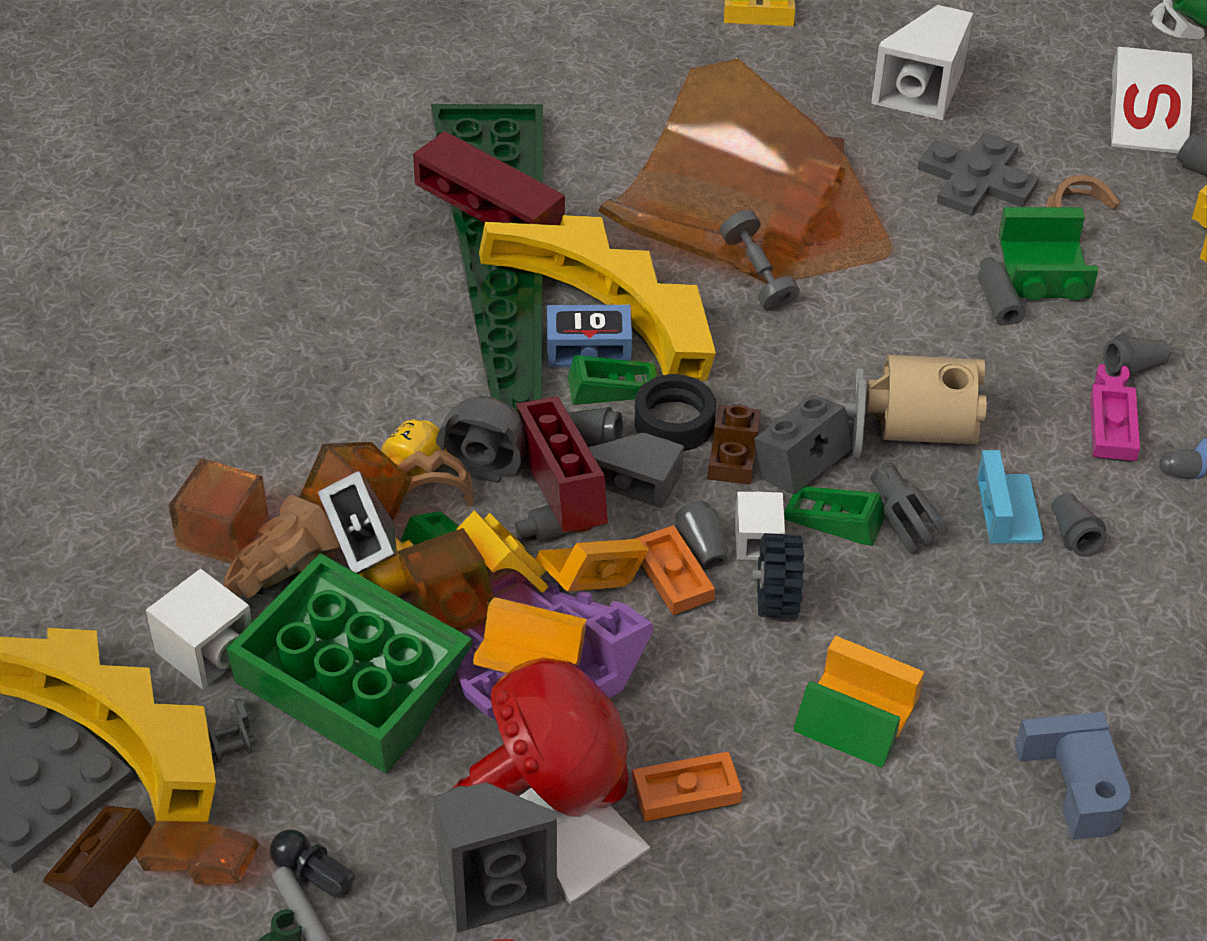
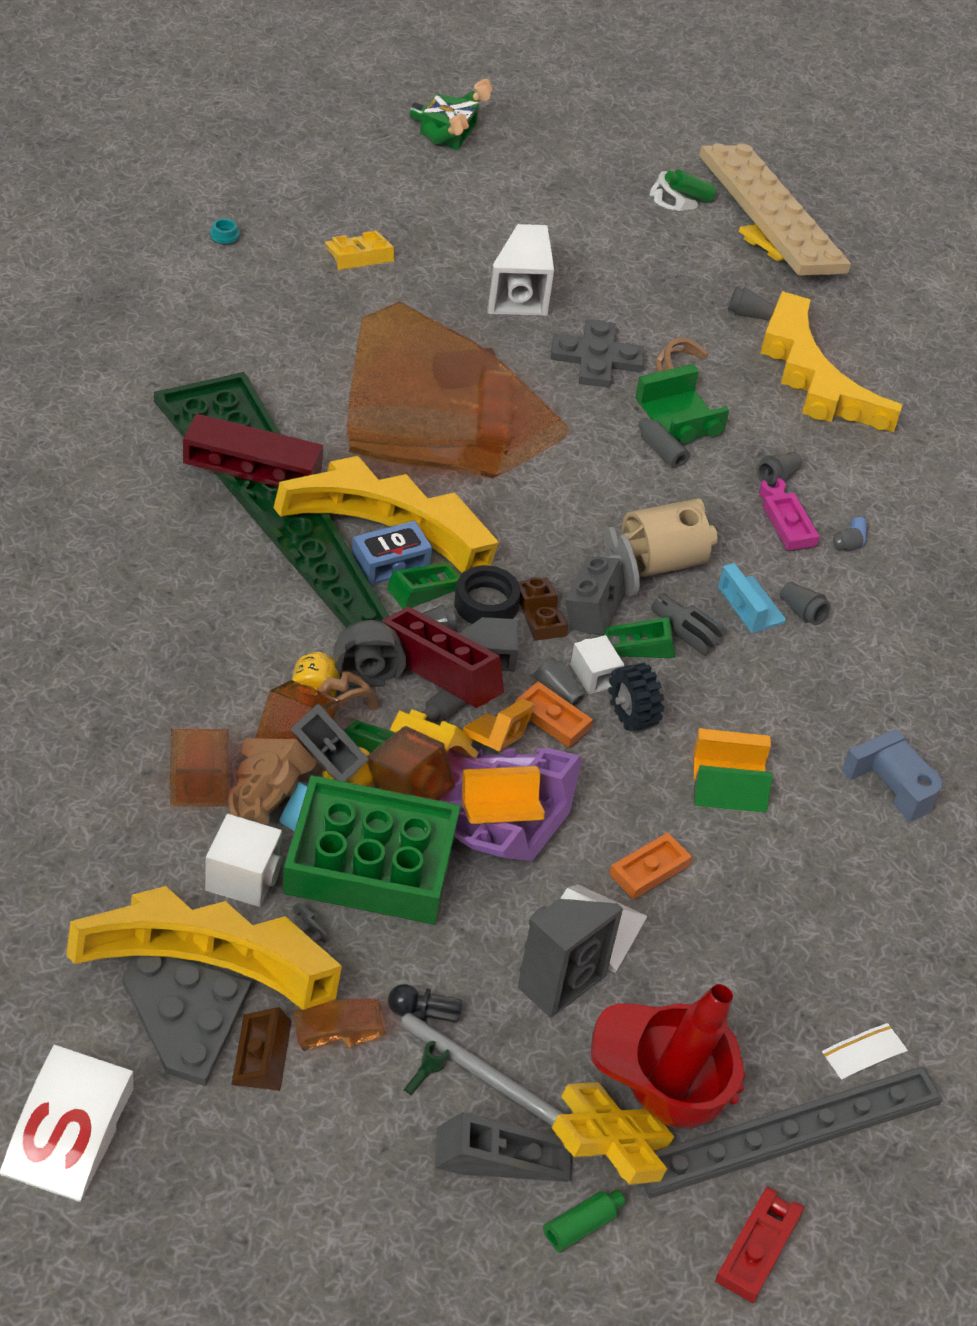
camera: 30 degrees left, 0 degrees up
red piece [453,658,629,817] -> none
dark grey wheel [719,210,800,311] -> none
white slope [1110,47,1192,153] -> none

